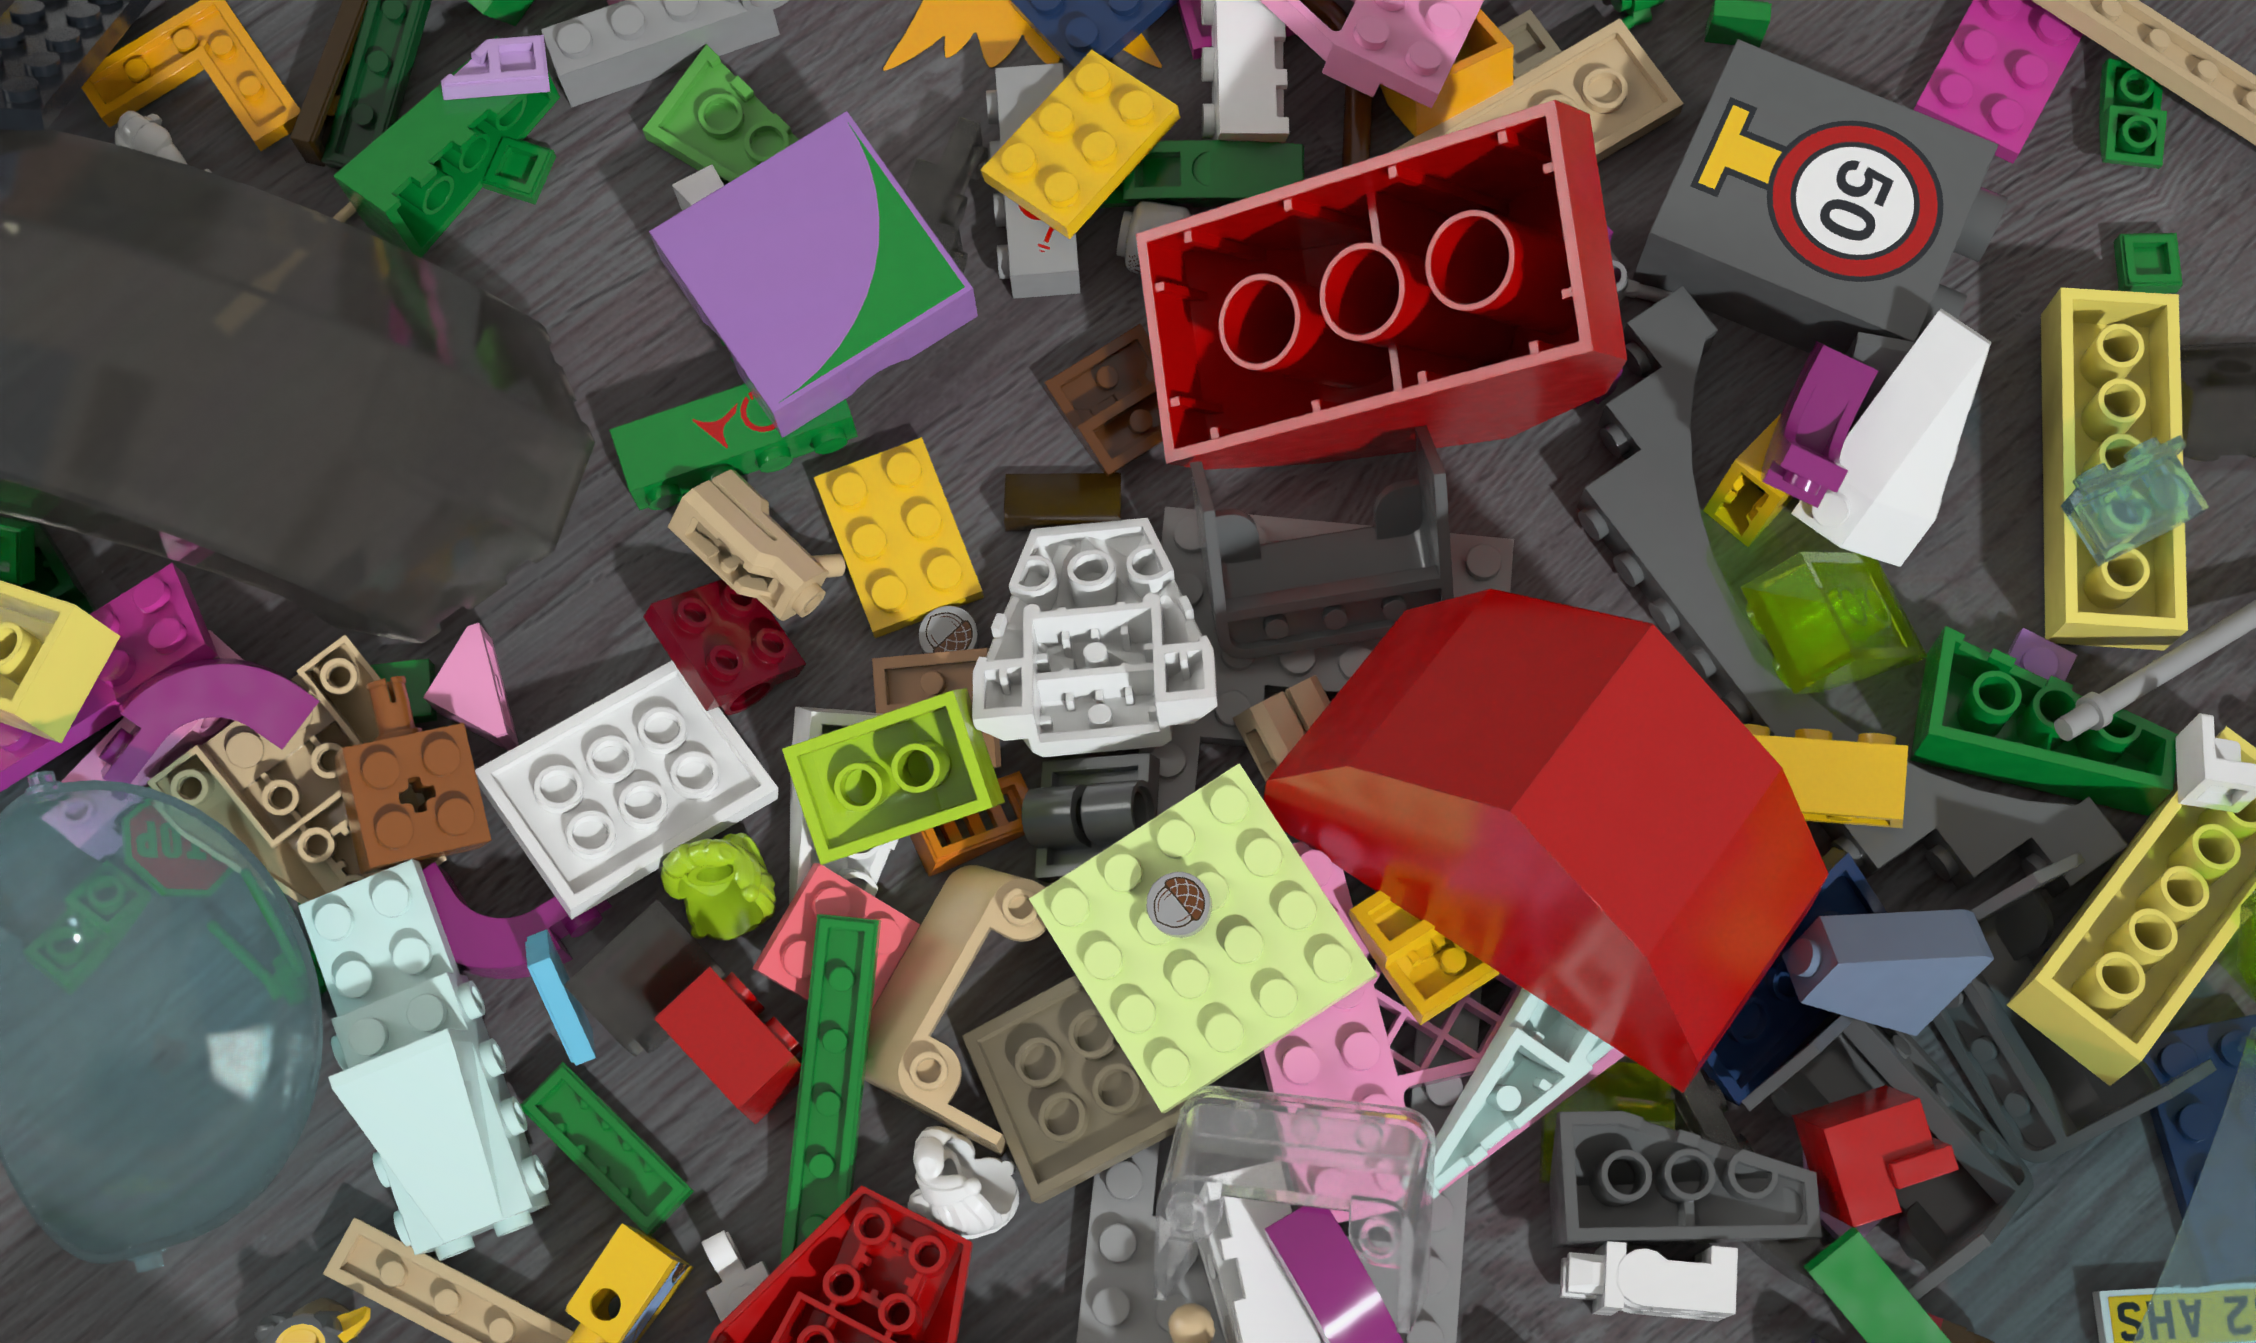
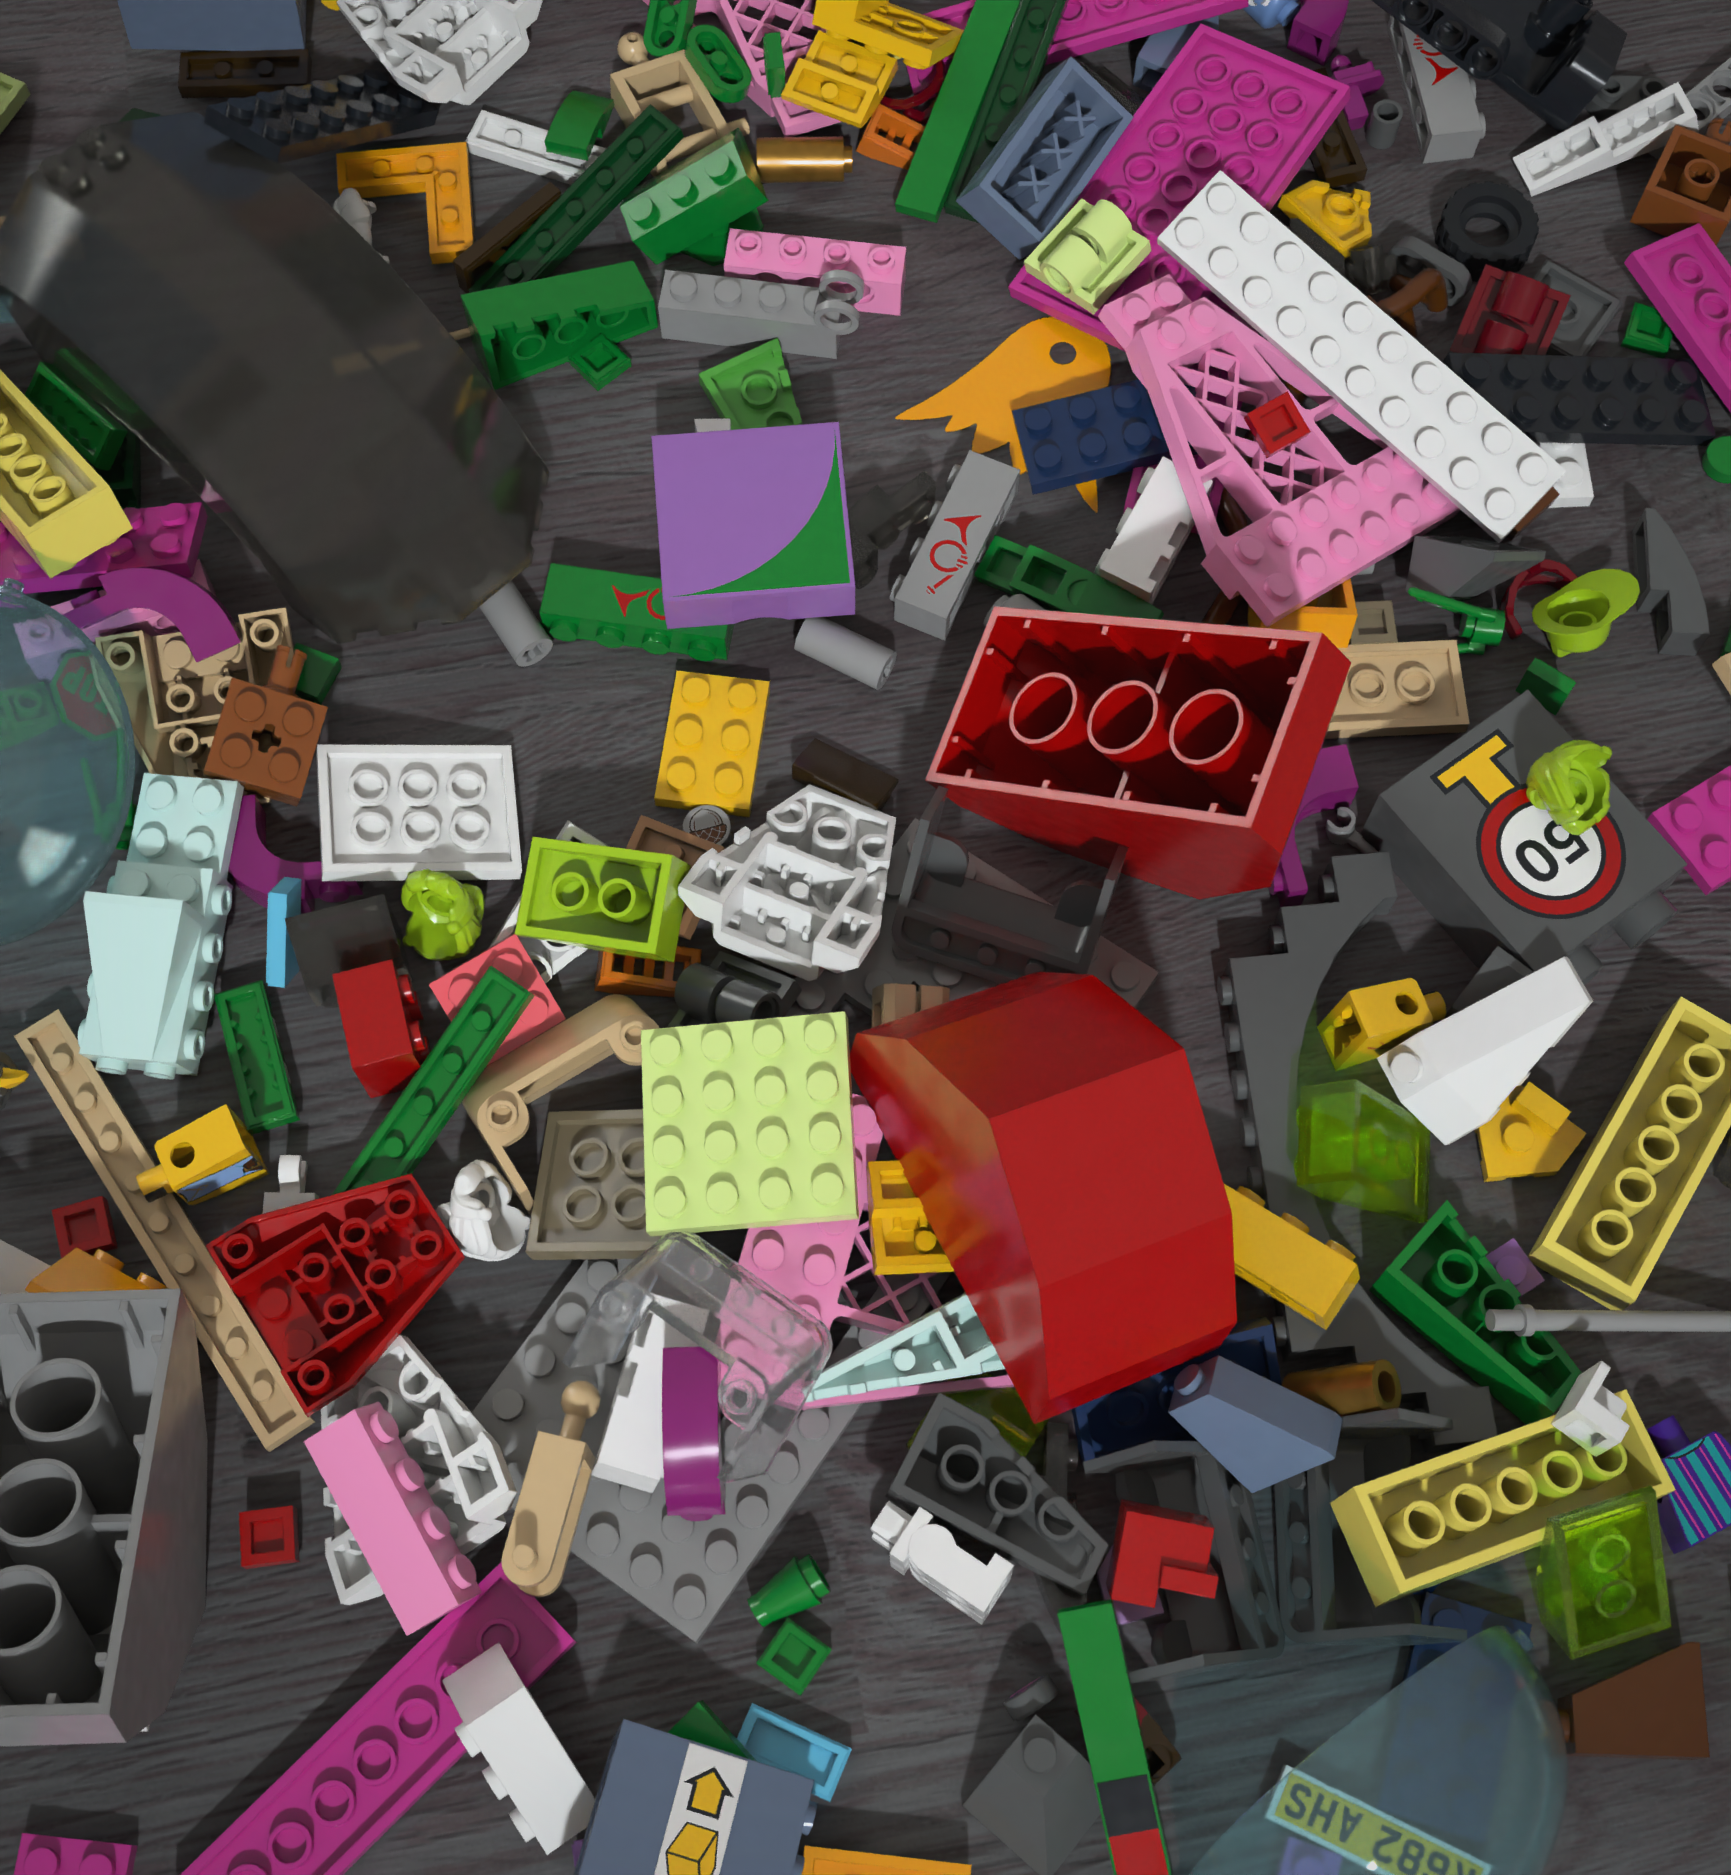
camera: 25 degrees right, 5 degrees down
bright pink slope [423,623,519,751] -> none
lavender tile [441,35,550,100] -> none
dark red plate [643,579,806,715] -> none
tan piece [668,469,846,621] -> none
yellow plate [981,50,1180,239] -> none
reddish brown slope [1043,323,1163,477] -> none
light grey tile [1146,872,1212,938] -> none
magenta arch [1761,341,1878,508] -> none
clear light blue bracket [2061,435,2209,566] -> none
none -> light grey piece [470,569,553,667]
none -> light grey piece [794,617,897,690]
none -> pearl gold brick [1282,1359,1401,1417]
none -> yellow plate [1474,1081,1587,1182]
none -> lime hair [1526,740,1612,835]

